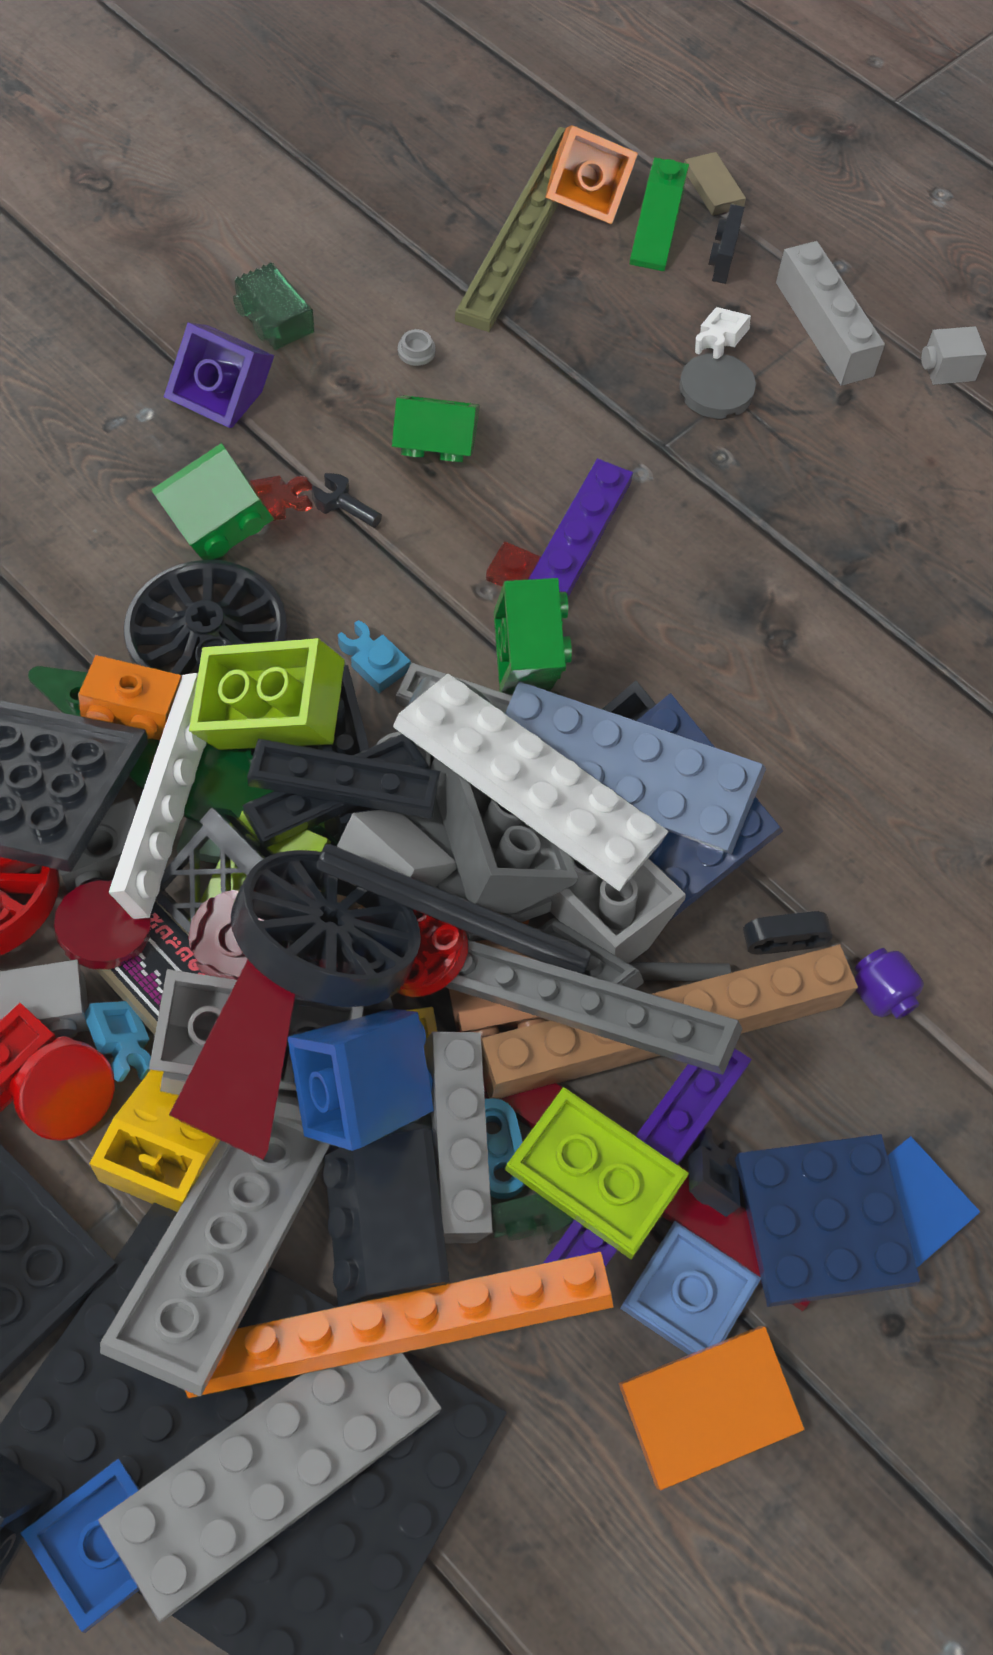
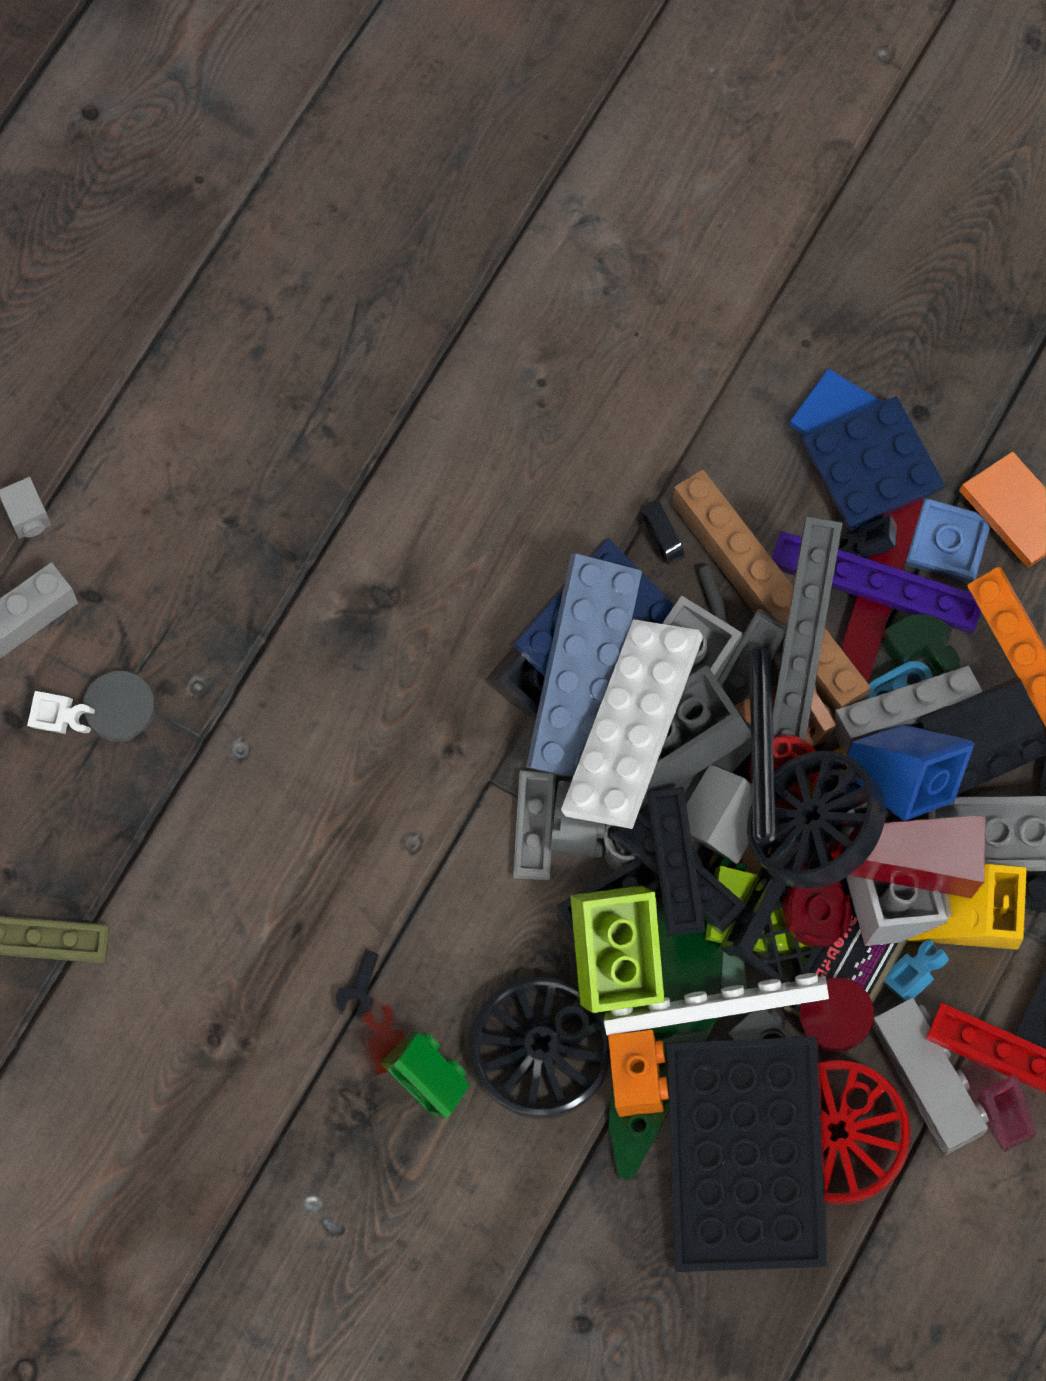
camera: 100 degrees left, 10 degrees up
red tile [9,1036,115,1141] -> none
dark purple slope [164,322,275,428] -> none
clear green brick [233,262,314,350] -> none
dark azure plate [338,620,411,693] -> none
green slope [392,395,480,462] -> none
light grey plate [398,329,435,366] -> none
clear red plate [486,541,541,587] -> none
green brick [493,578,572,694] -> none
lime tile [505,1087,689,1260] -> none
dark purple plate [528,458,633,598] -> none
dark purple head [854,948,924,1020] -> none

